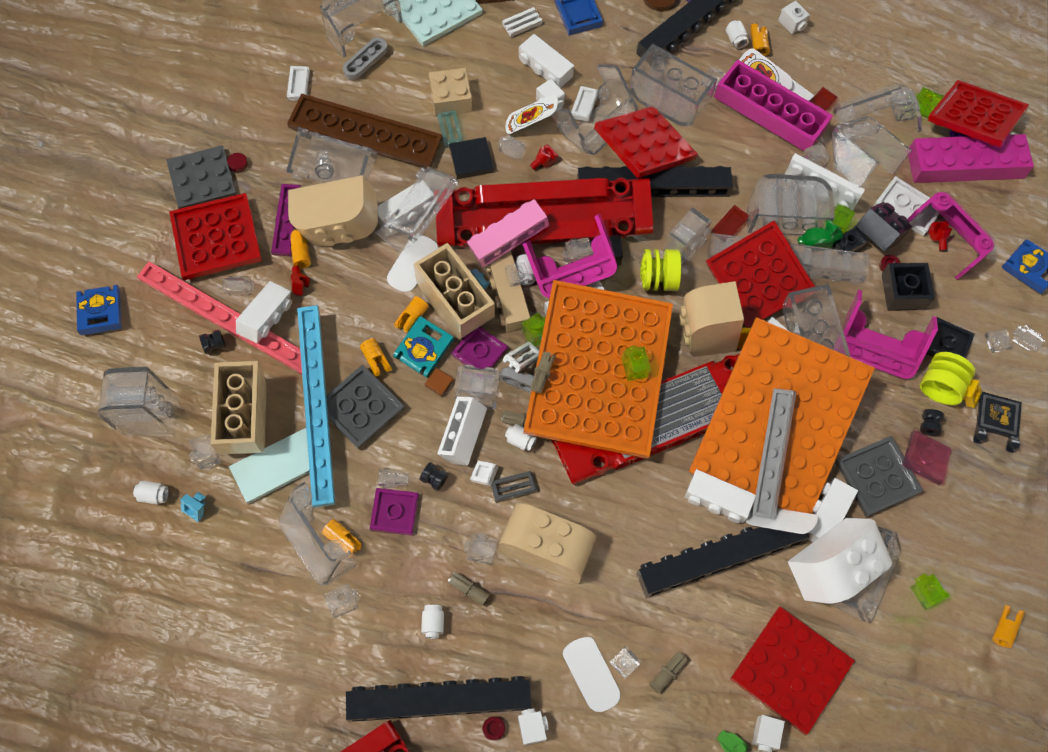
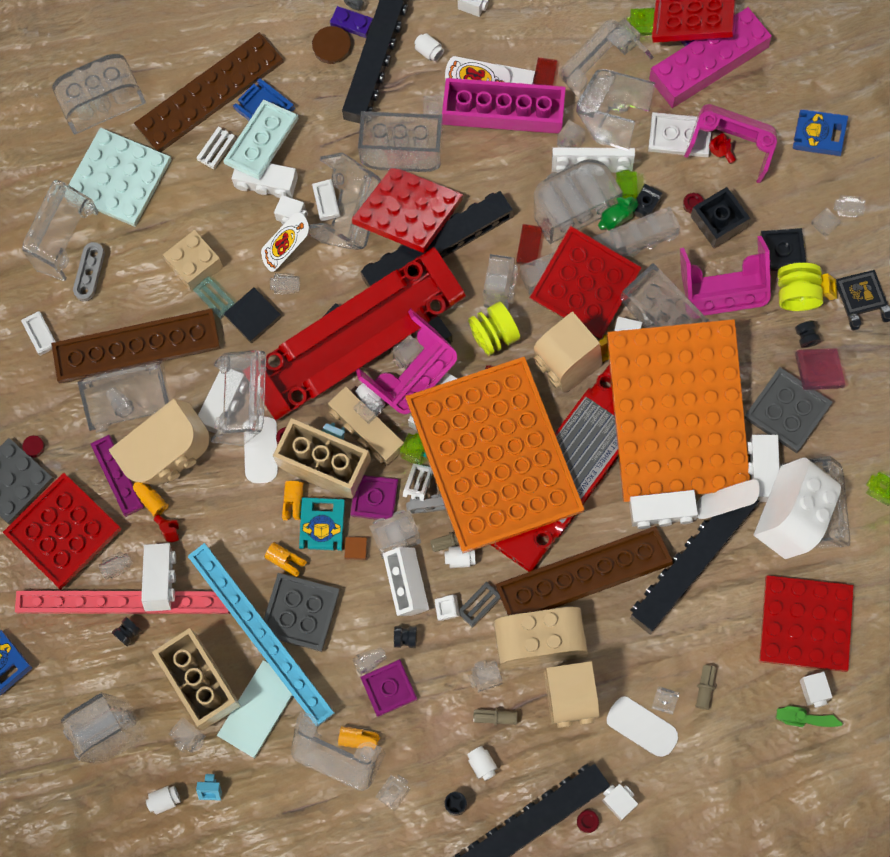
camera: 20 degrees left, 5 degrees up
bright pink brick [467,200,549,268] -> none
red piece [530,144,558,170] -> none
dark tan axle [530,352,555,393] -> none
clear neon green brick [621,346,651,381] -> none
light orange hinge [750,23,770,56] -> none
light grey tile [752,388,796,520] -> none
black brick [855,201,913,251] -> none
none -> light aqua tile [223,100,299,180]
none -> black wheel [444,792,467,816]
none -> reddish brown plate [495,526,673,616]
none -> tan brick [544,661,599,728]

